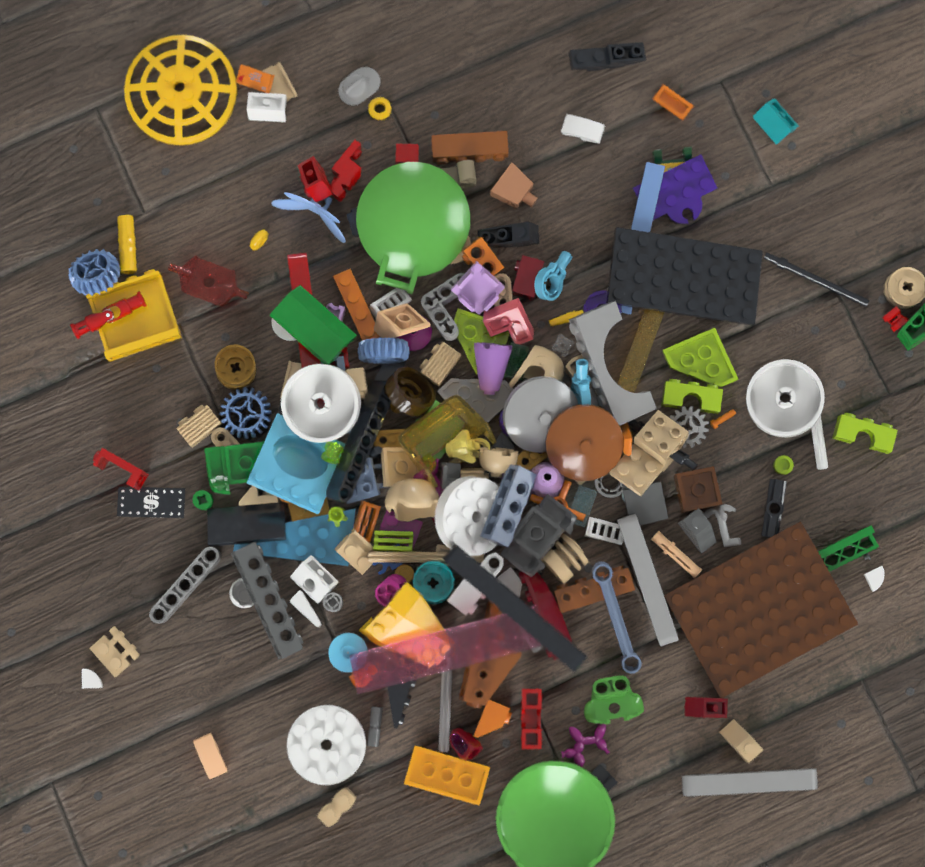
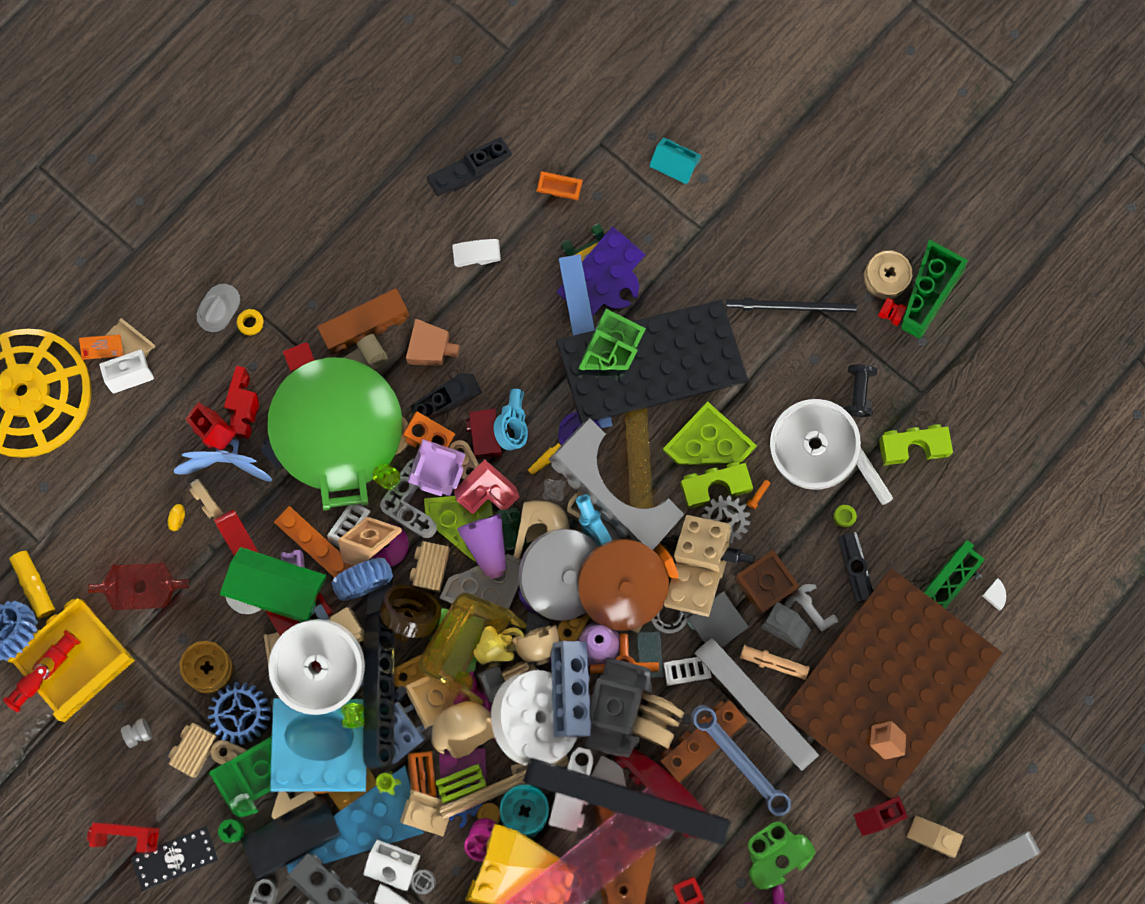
camera: 20 degrees left, 5 degrees down
none -> light grey wheel [121,718,152,748]
none -> tan plate [190,479,223,519]
none -> clear neon green wheel [373,463,400,489]
none -> bright green slope [578,309,646,370]
none -> black hose [844,364,877,417]
none -> nougat panel [870,721,906,759]

